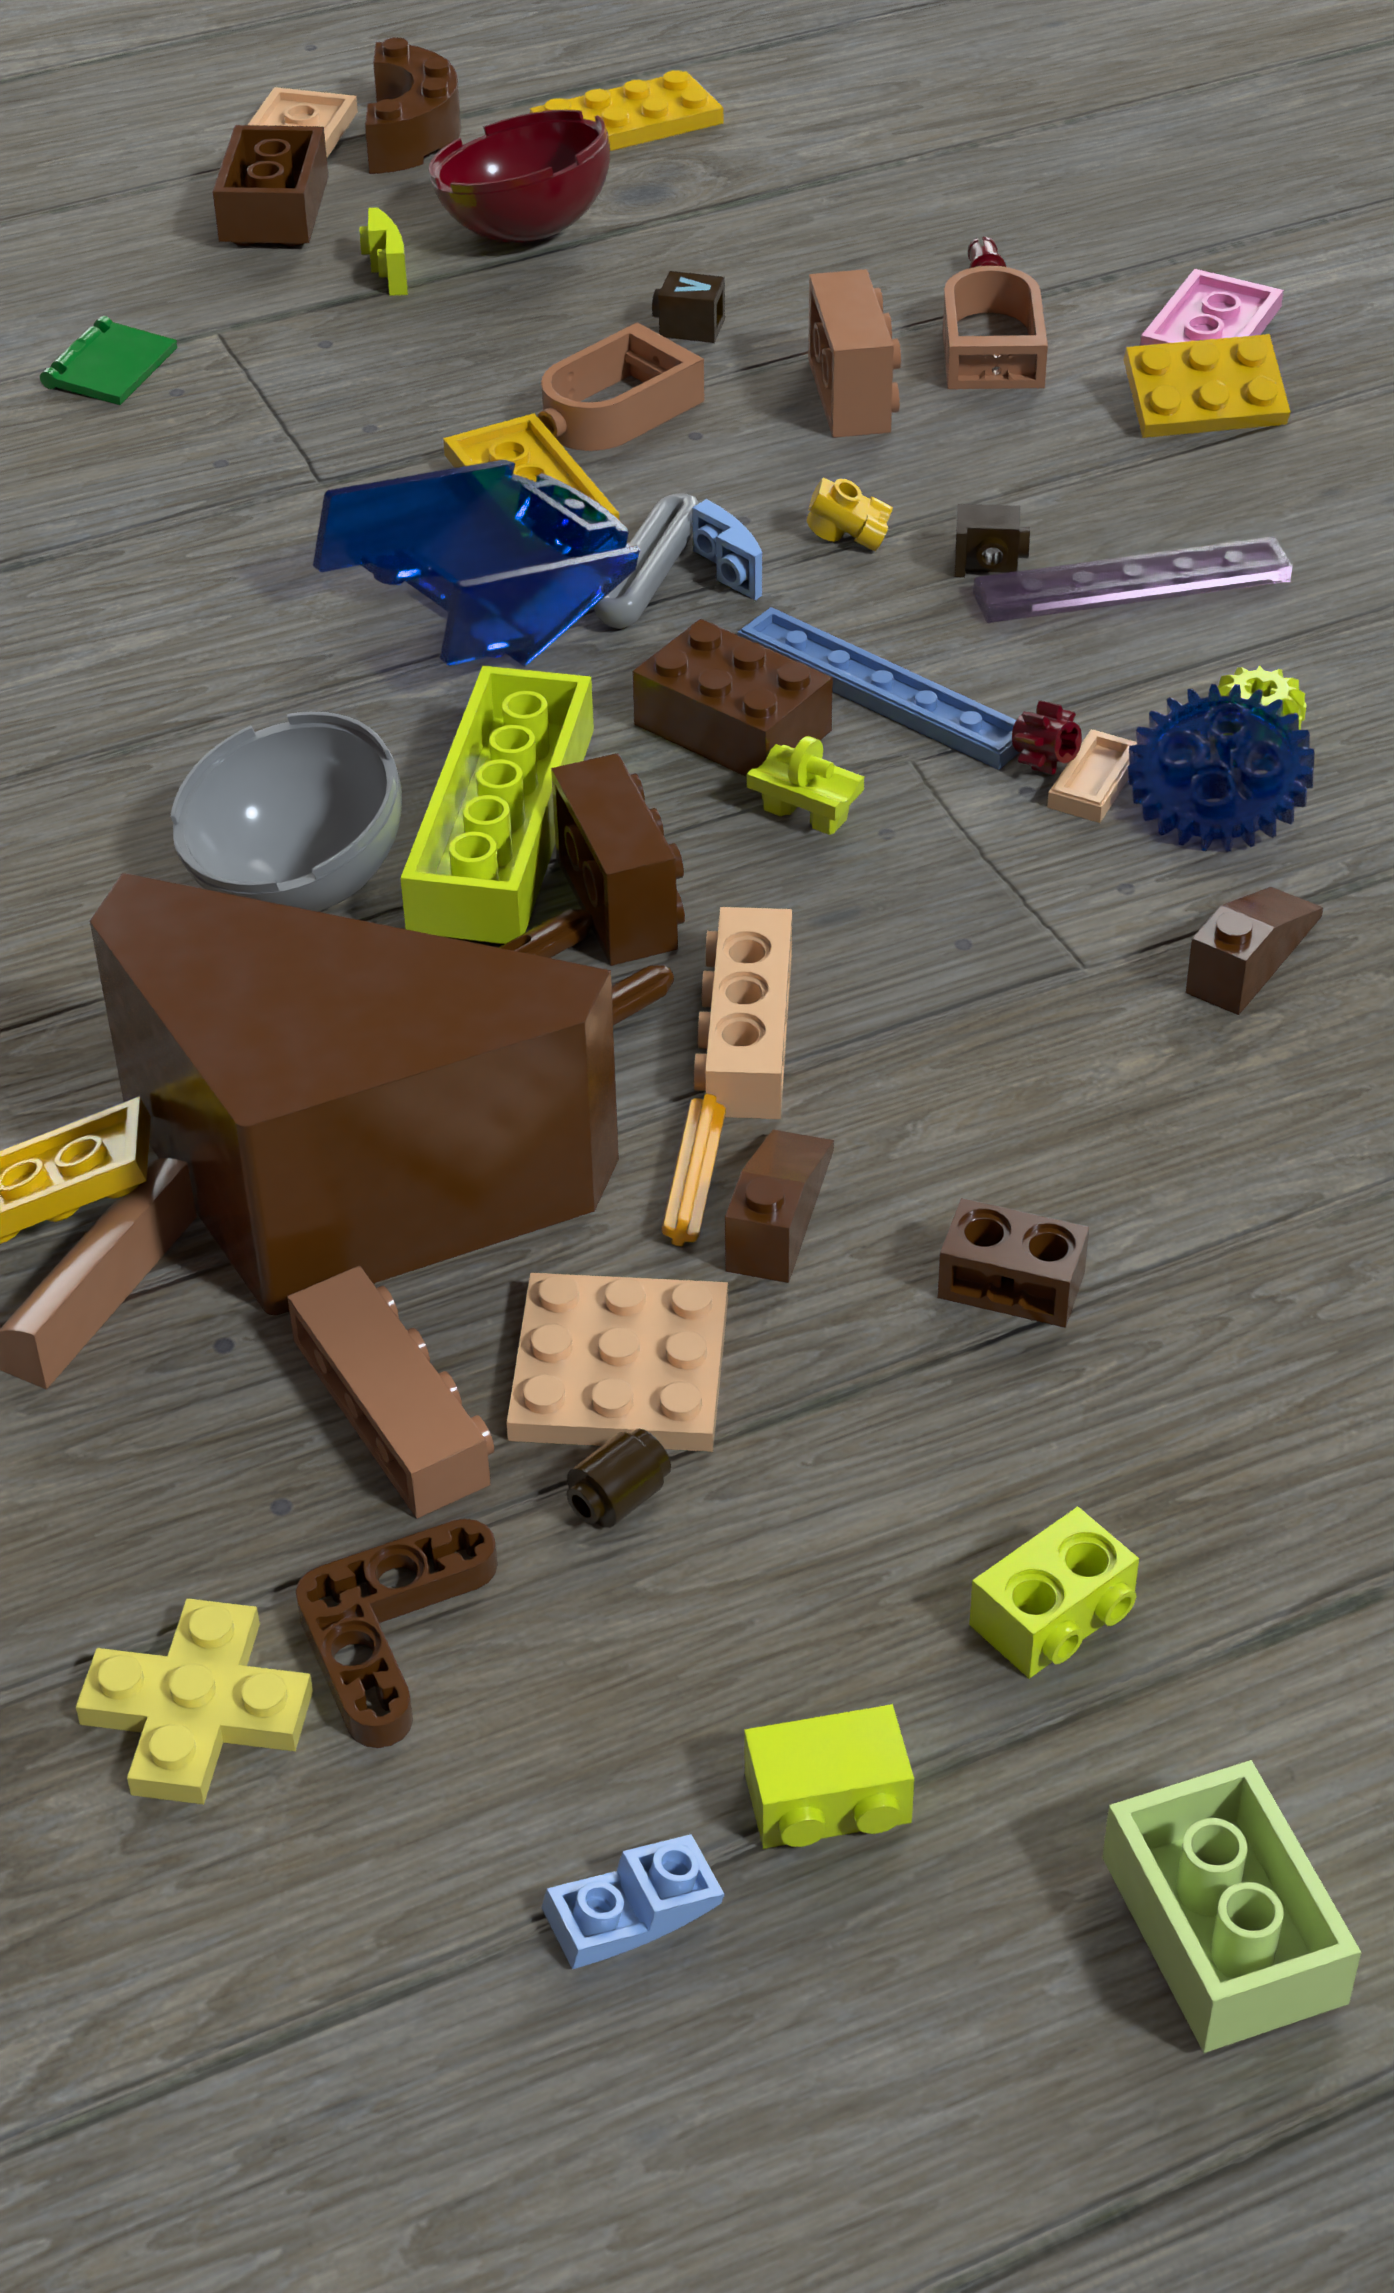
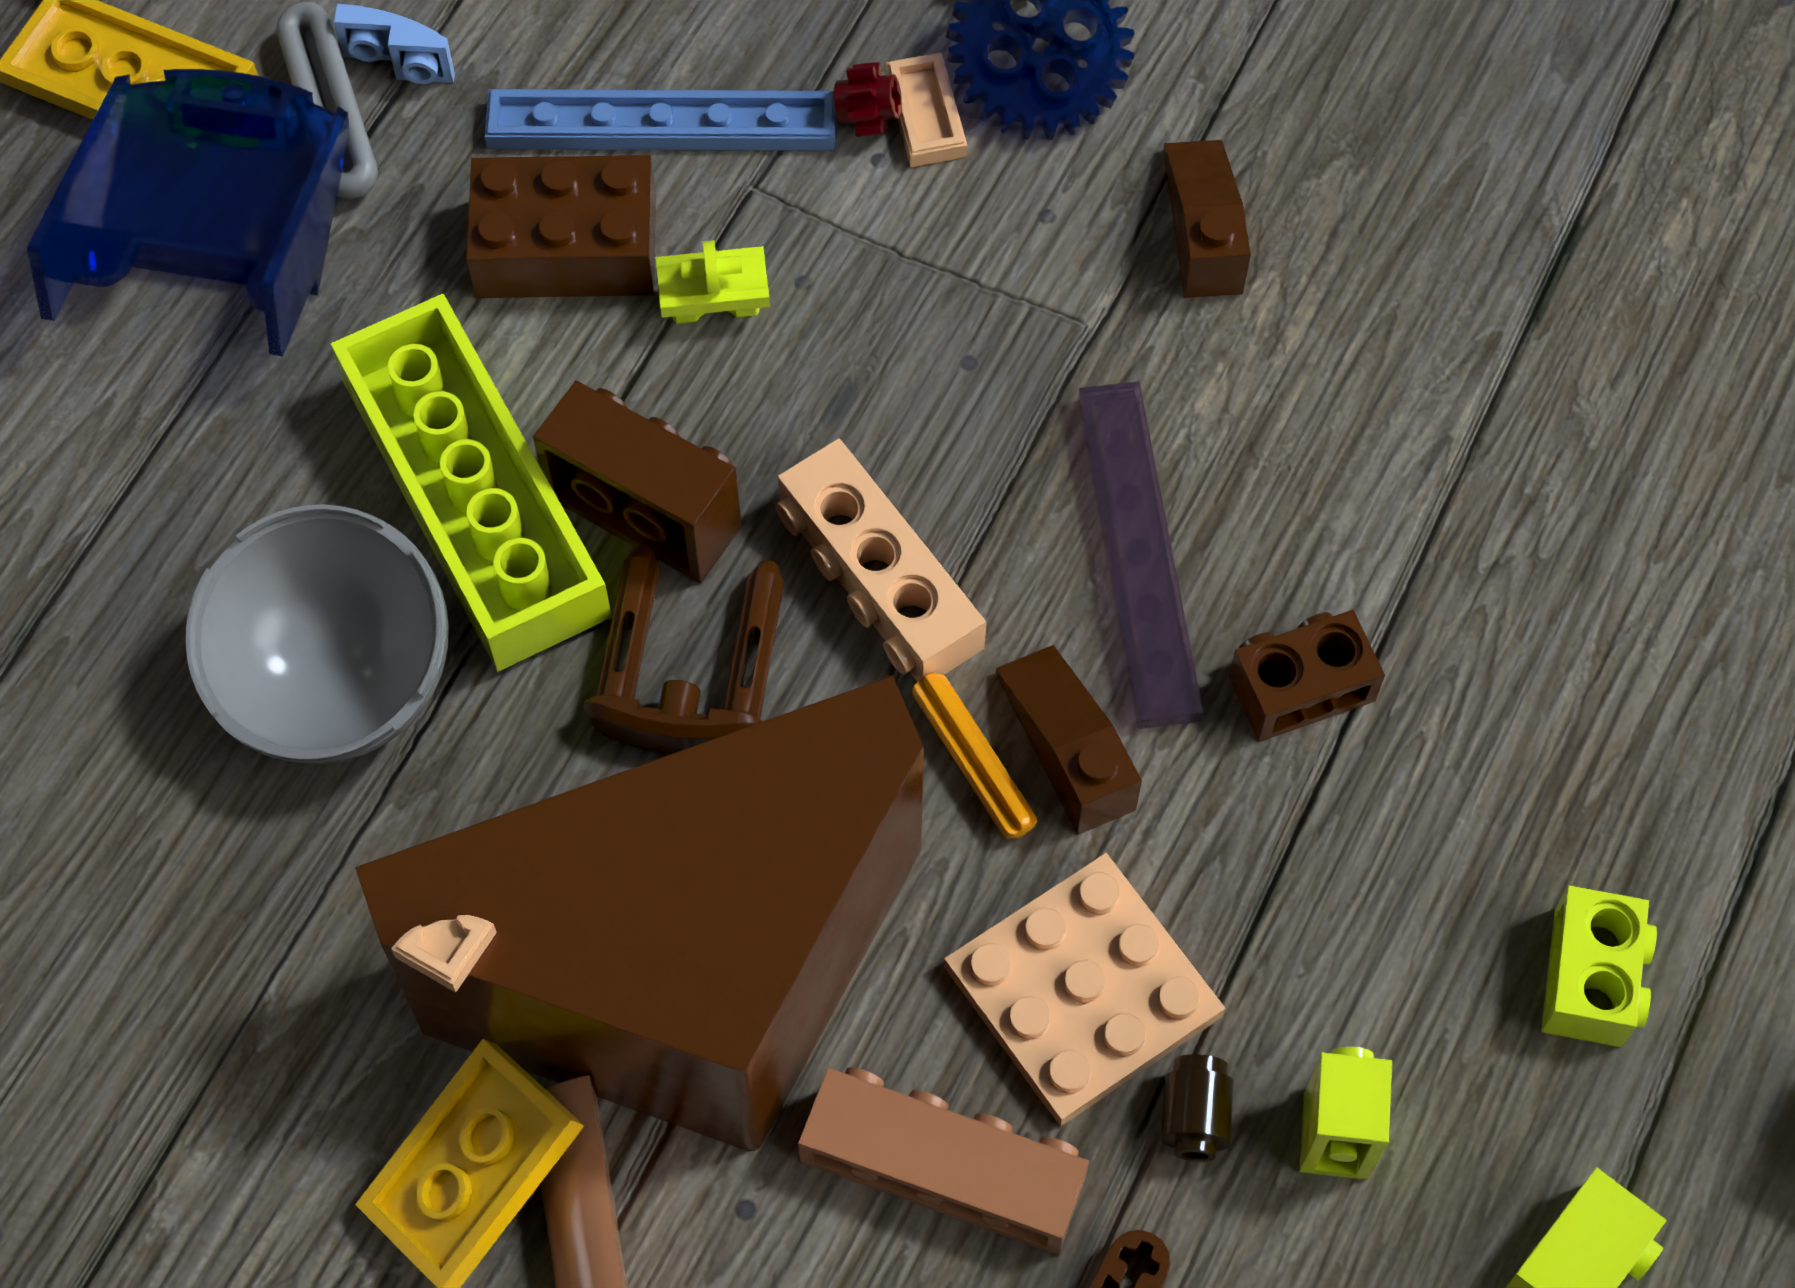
camera: 40 degrees left, 20 degrees up
none -> light nougat tile [391,915,497,992]
none -> clear purple tile [1078,381,1203,729]
none -> neon yellow brick [1299,1047,1392,1180]

